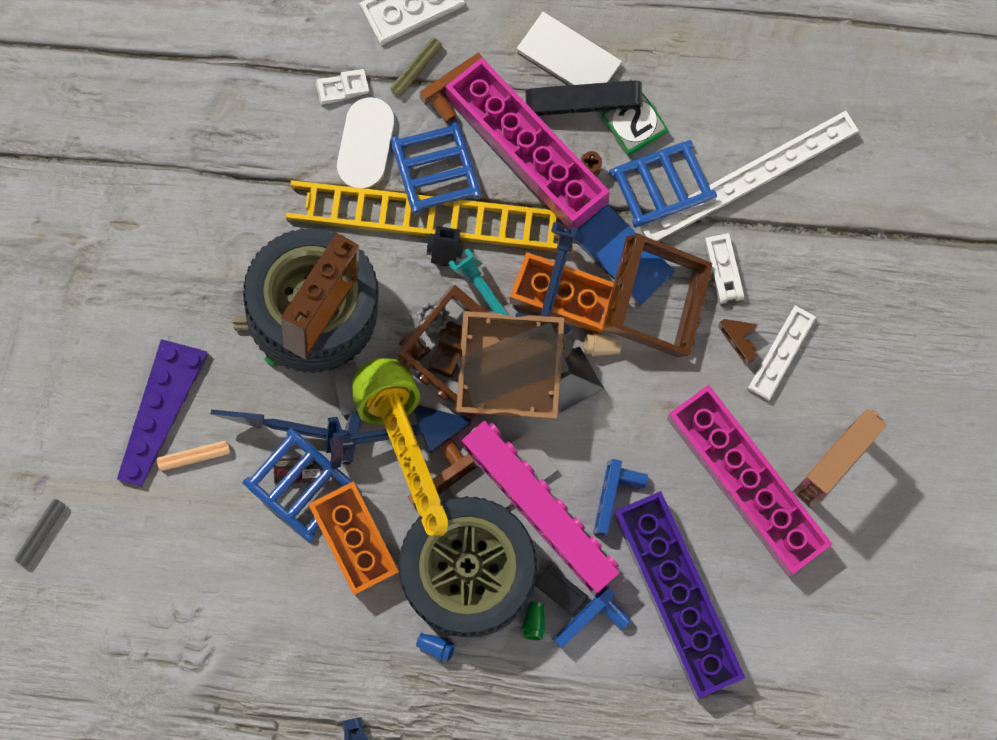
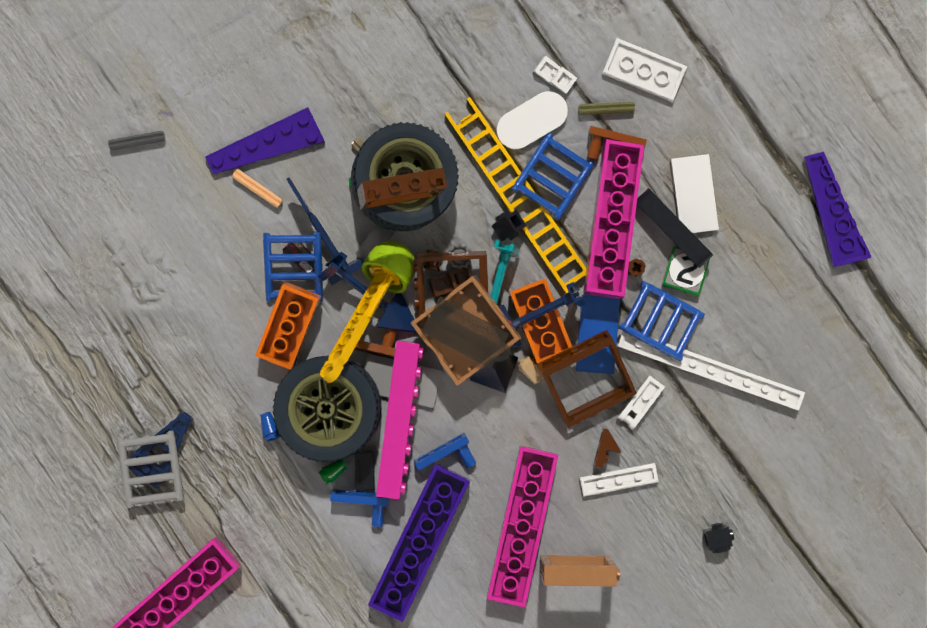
camera: 45 degrees right, 10 degrees up
none -> black brick [703,523,734,553]

